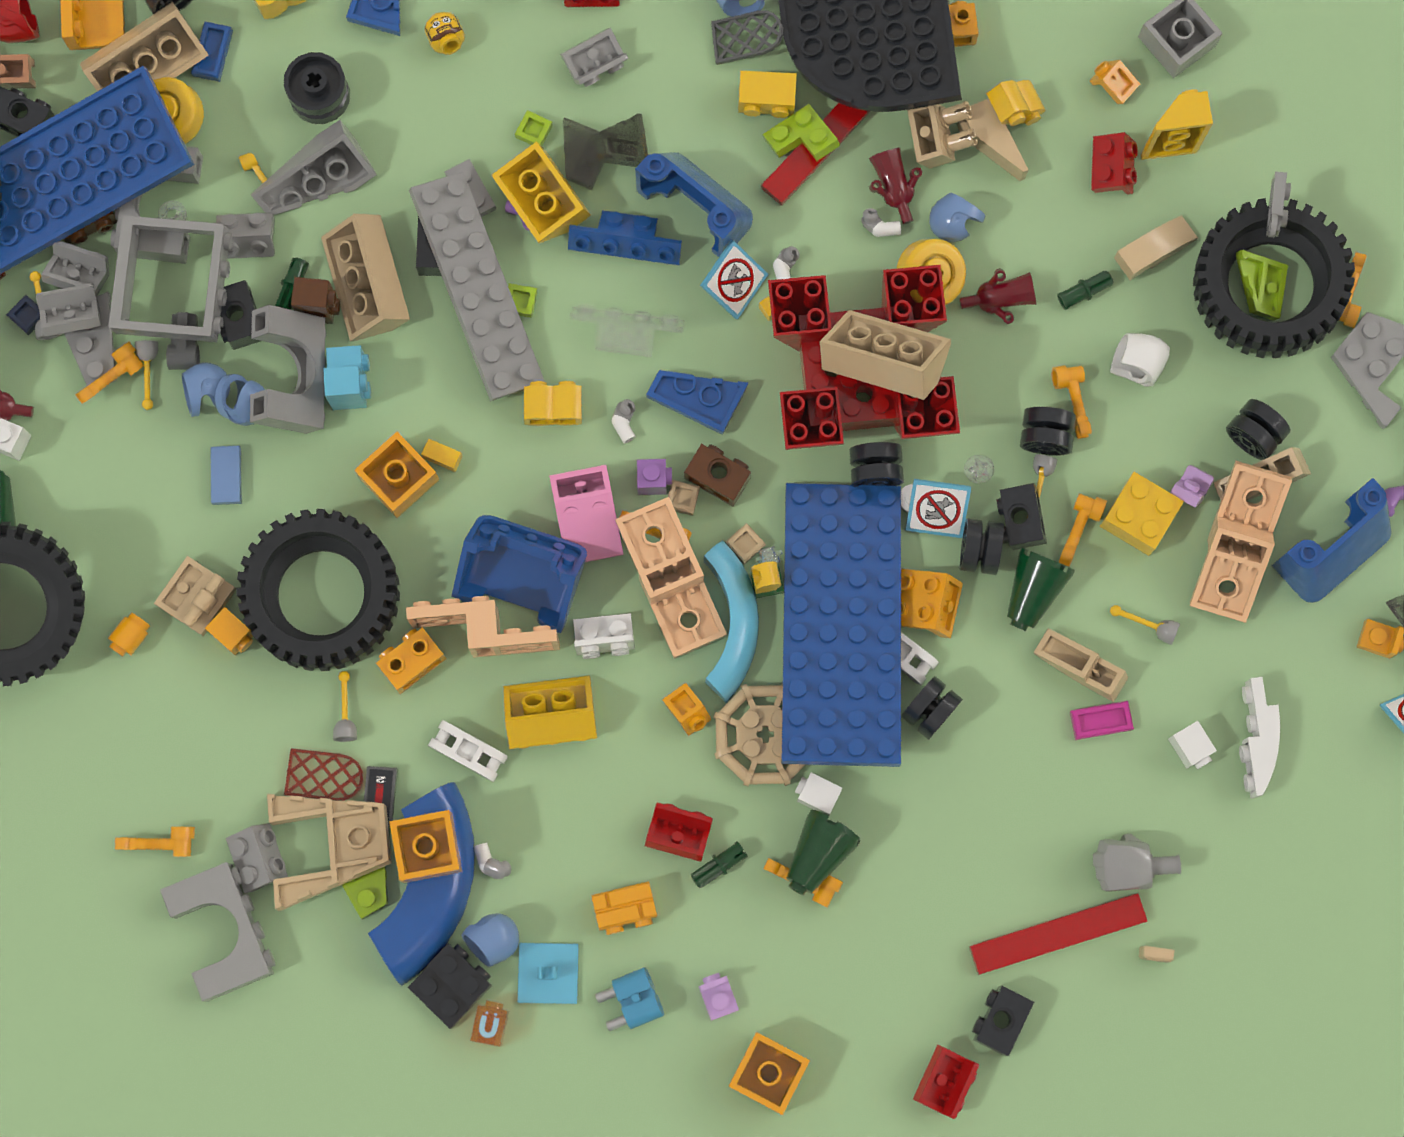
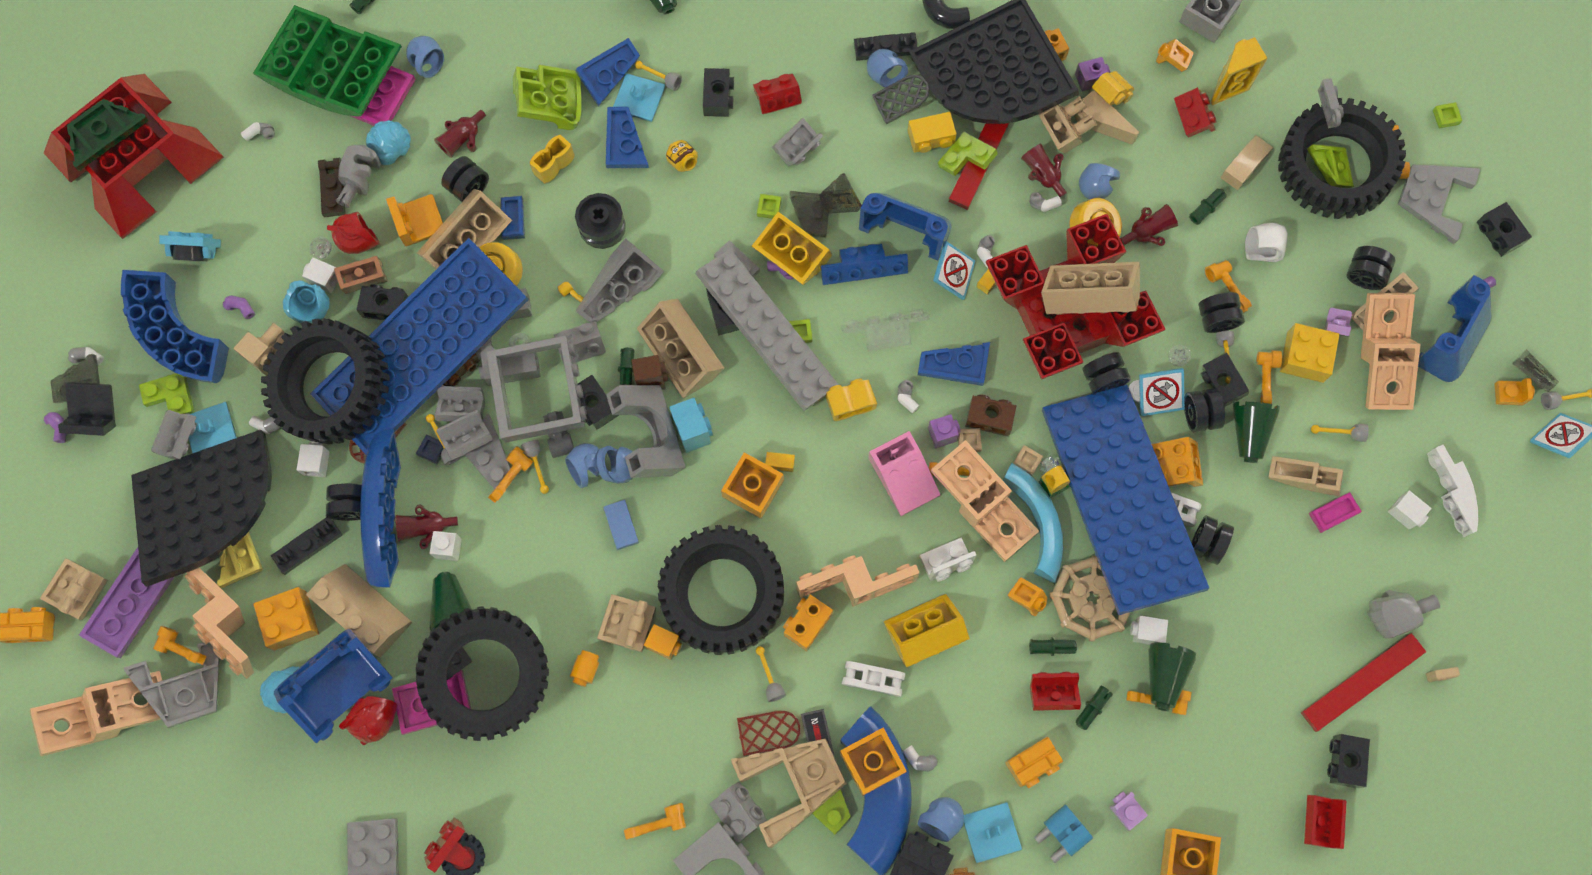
camera: 15 degrees left, 5 degrees down
blue windscreen [451,515,587,633] -> none
none -> dark green axle [1029,637,1077,656]
none -> medium lavender brick [1075,57,1110,92]

